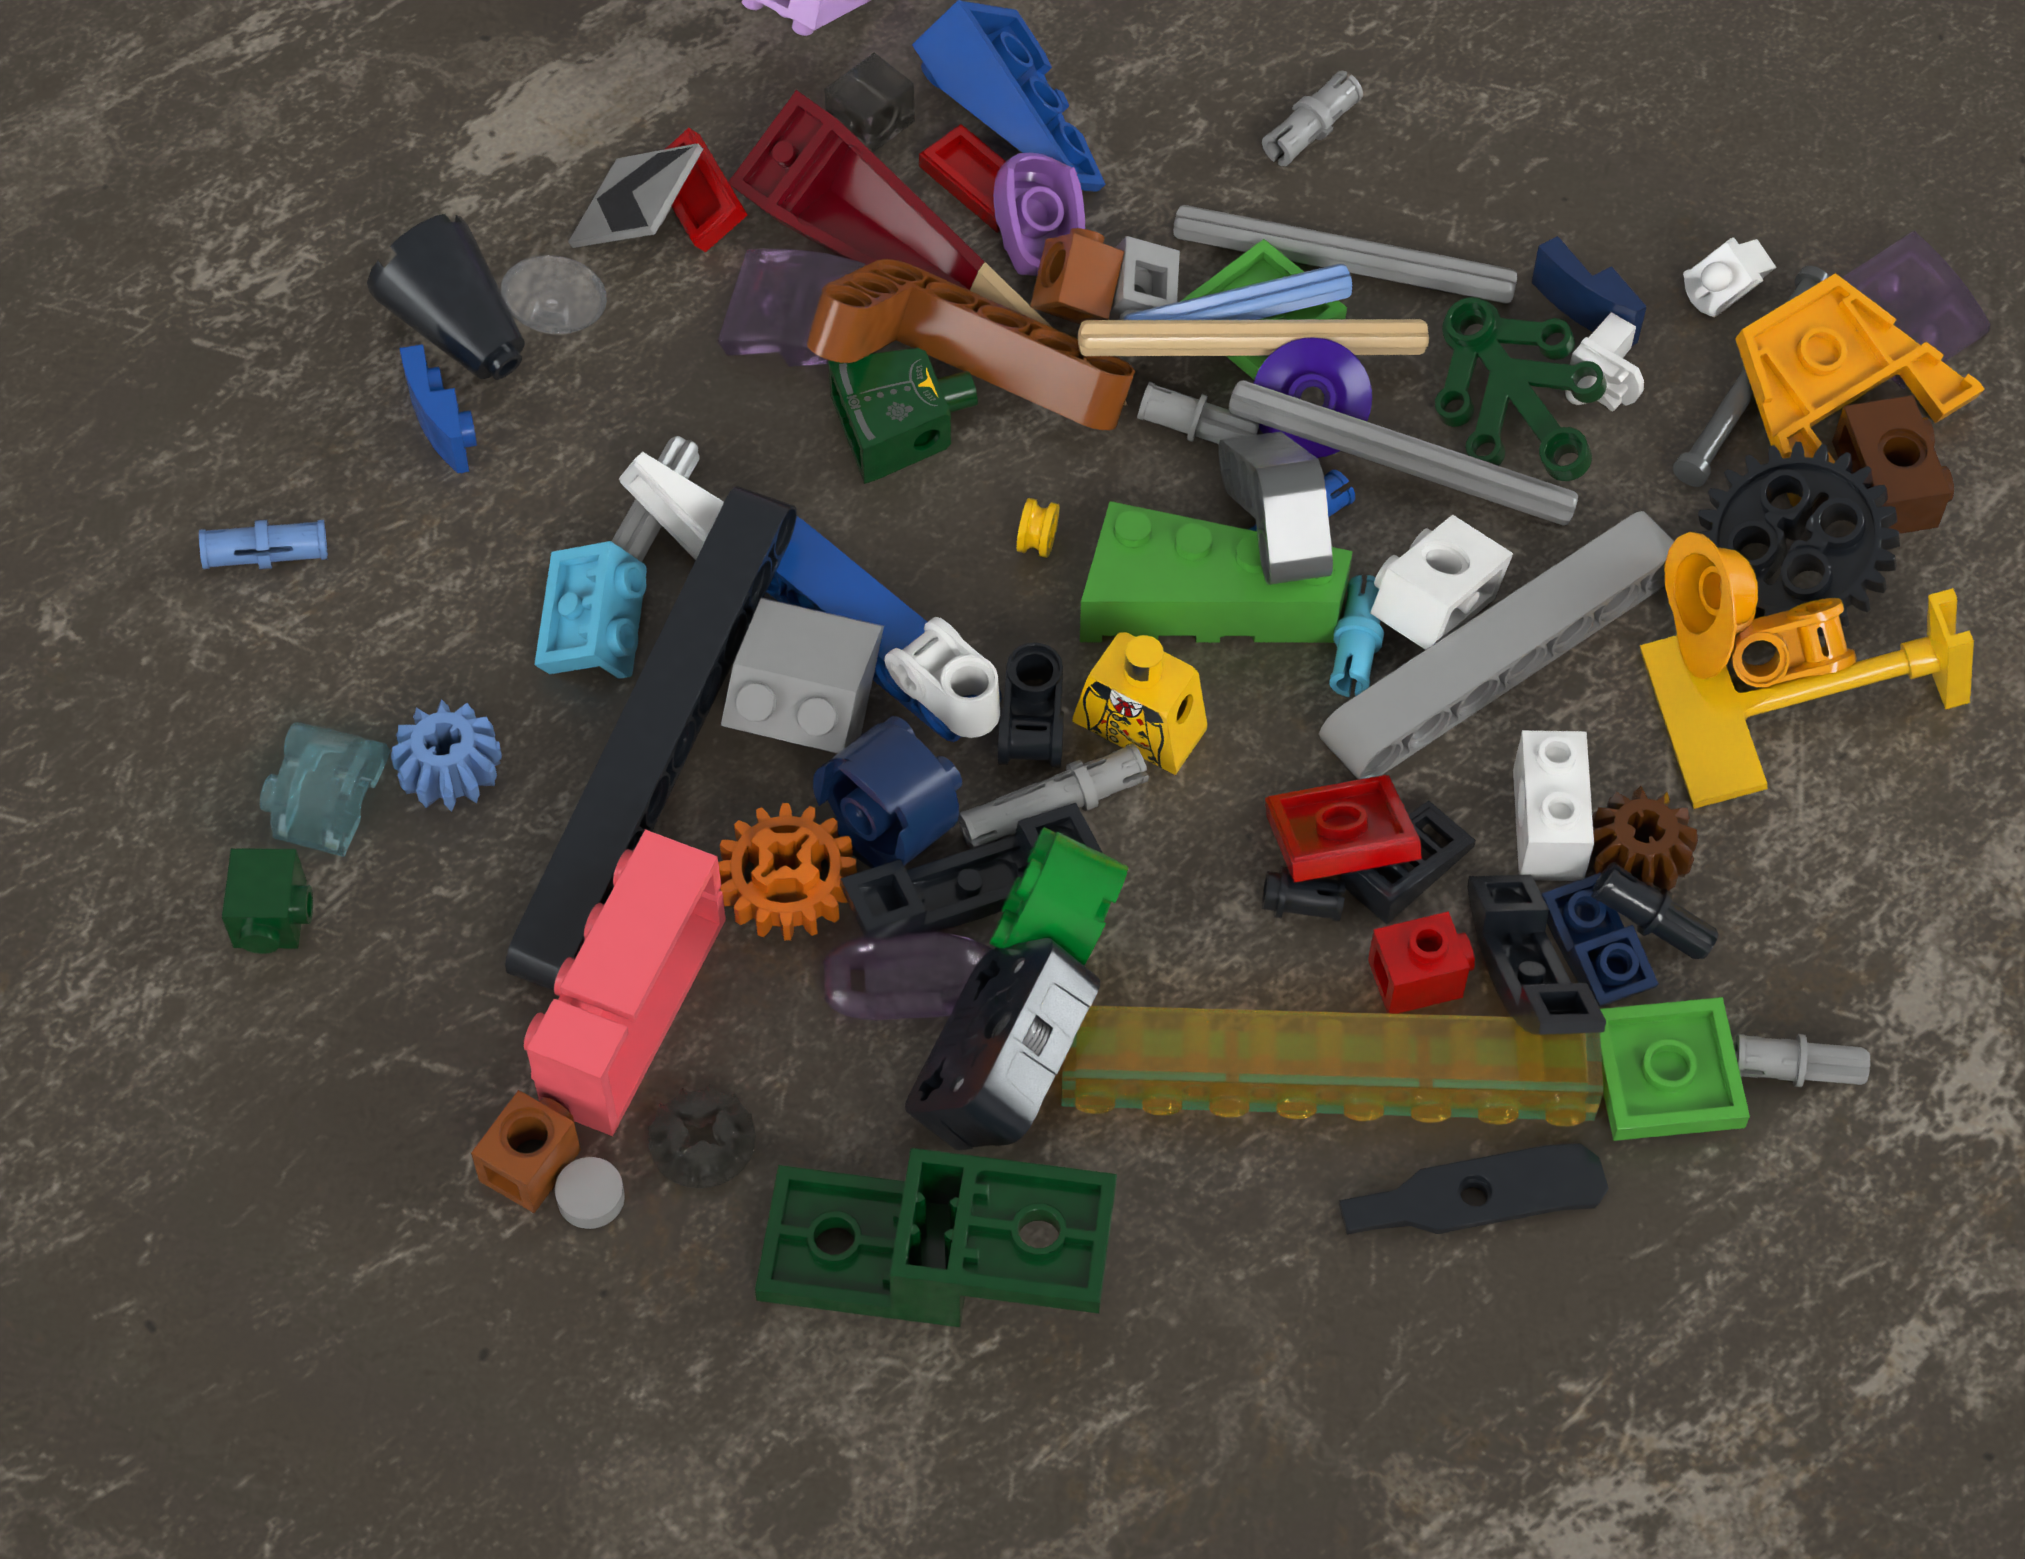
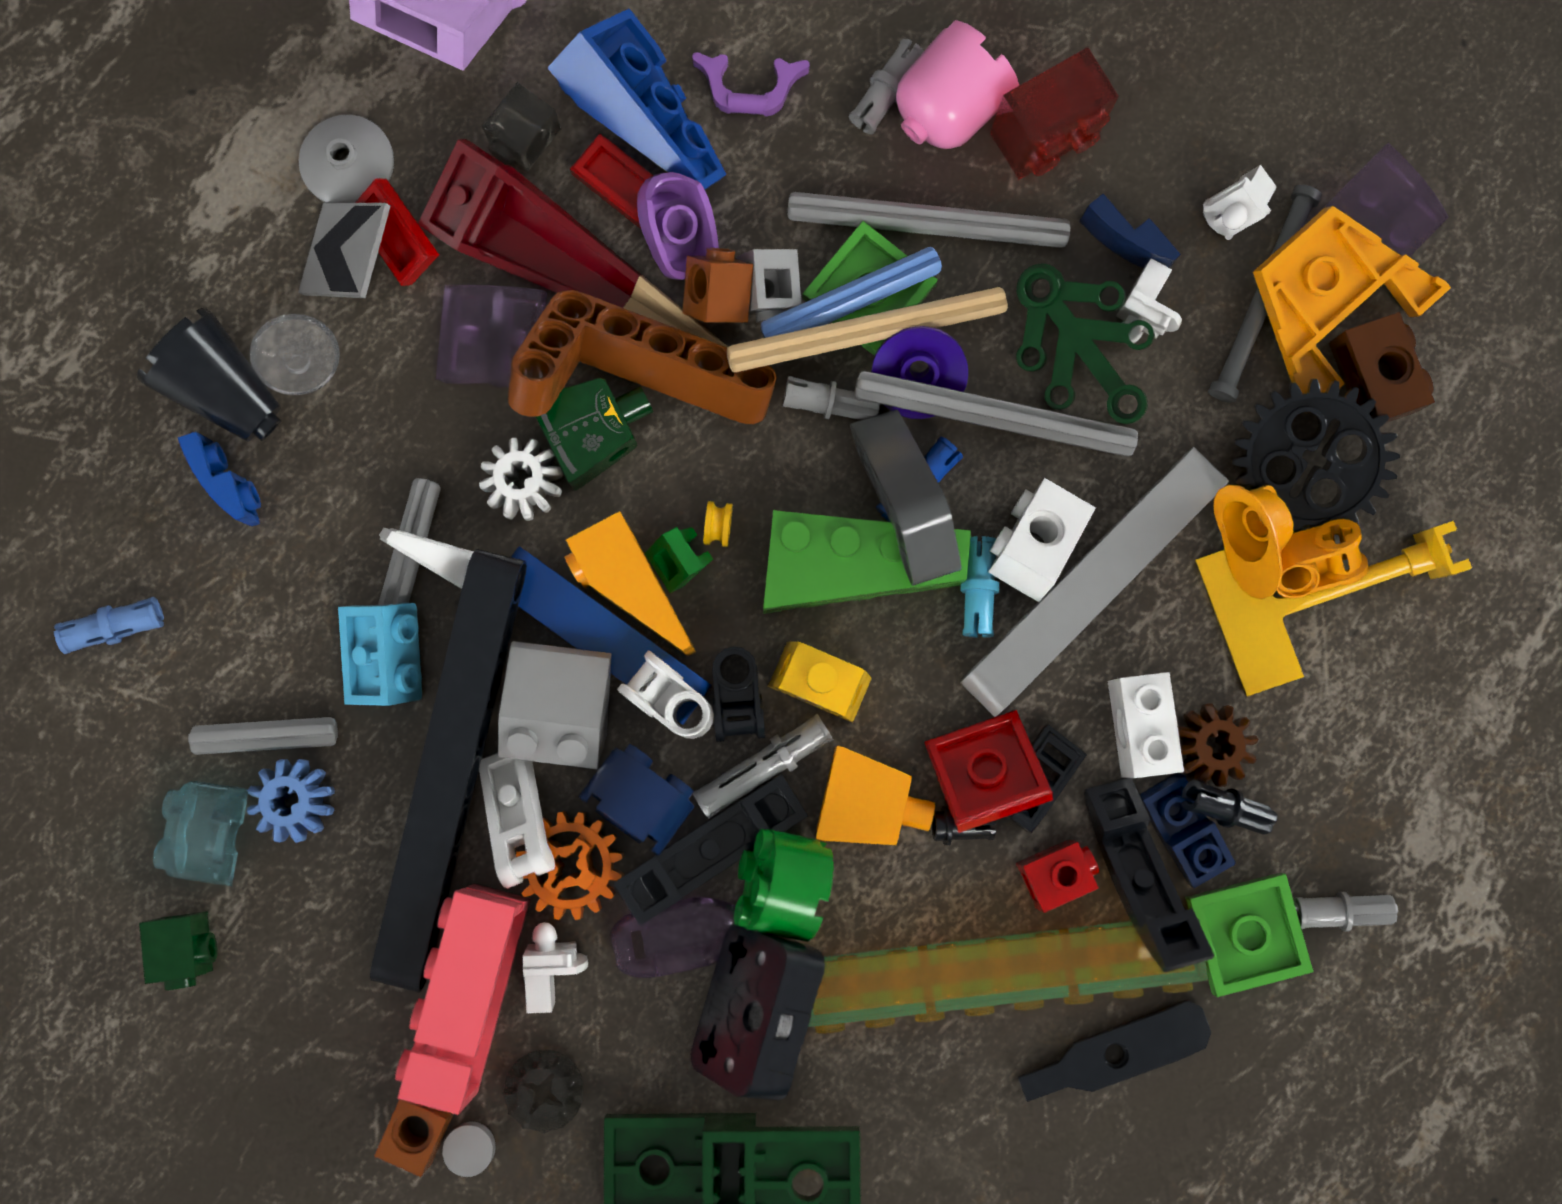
camera: 10 degrees left, 25 degrees up
none -> light grey axle [188,717,338,755]
none -> light grey dish [299,115,394,203]
none -> white gear [479,438,563,521]
none -> white plate [479,753,555,889]
none -> white piece [522,922,588,1013]
none -> light orange slope [564,511,696,656]
none -> green tile [644,527,713,594]
none -> medium lavender helmet [692,52,809,116]
none -> light orange torso [814,746,935,845]
none -> bright pink cylinder [896,20,1019,149]
none -> clear red brick [990,47,1119,180]

